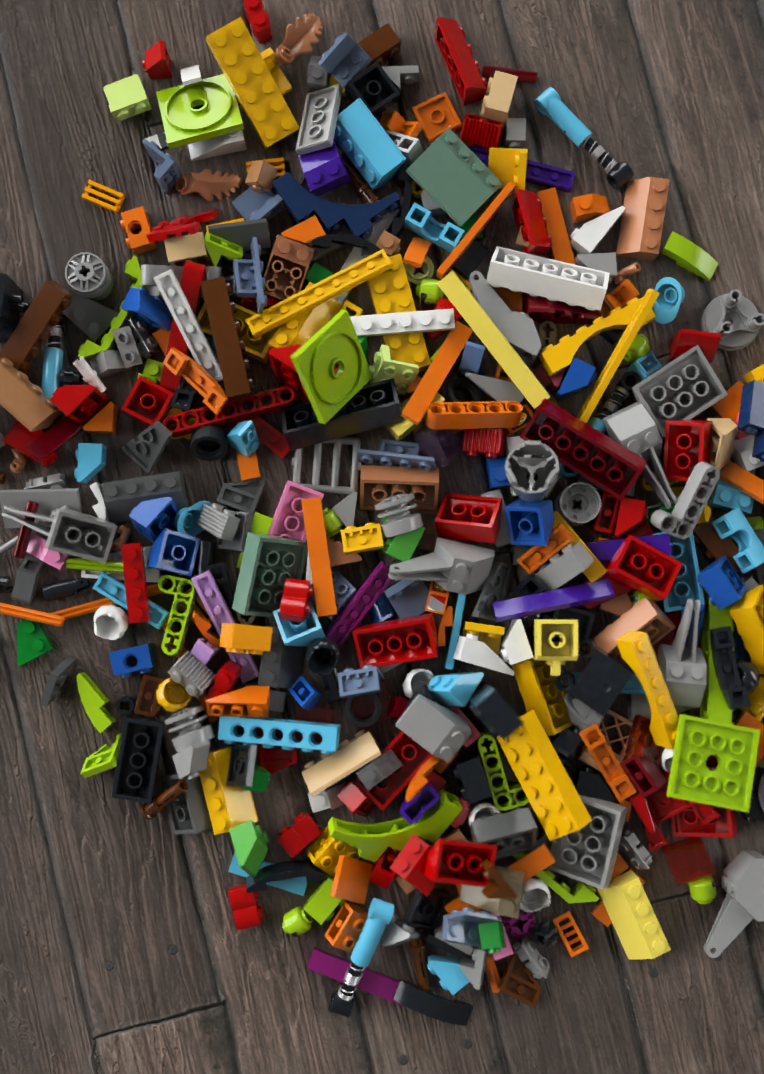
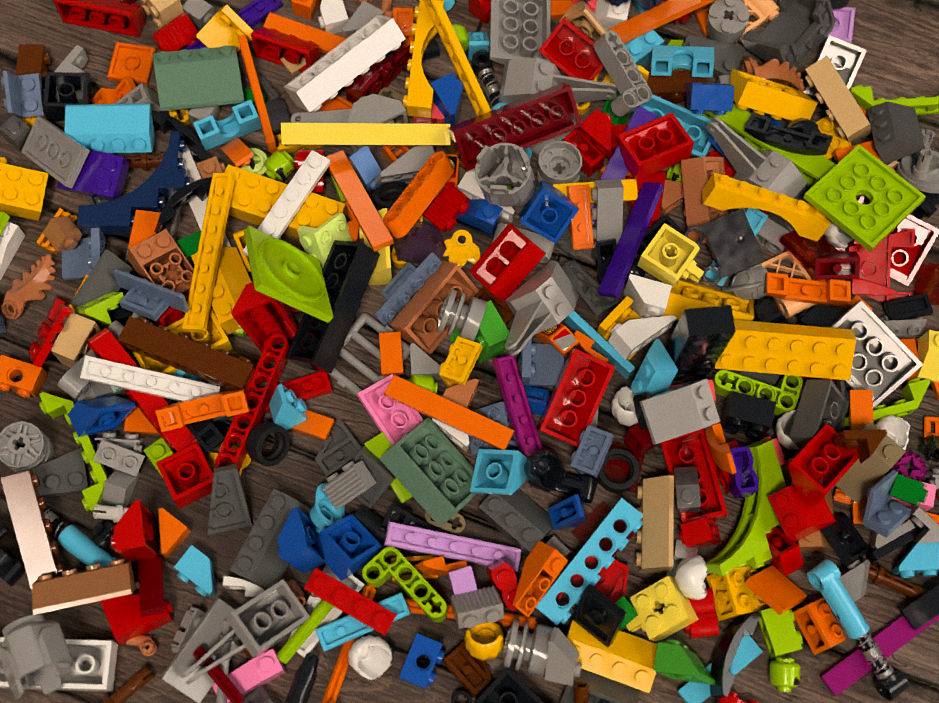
camera: 60 degrees left, 15 degrees down
light orange brick [219,623,273,655] -> none
red brick [279,578,314,623] -> none
none -> orange tile [379,331,404,376]
none -> yellow plate [439,230,480,268]
none -> light yellow hinge [626,576,699,641]
none -> white hair [675,555,709,600]
none -> black tile [883,293,933,320]

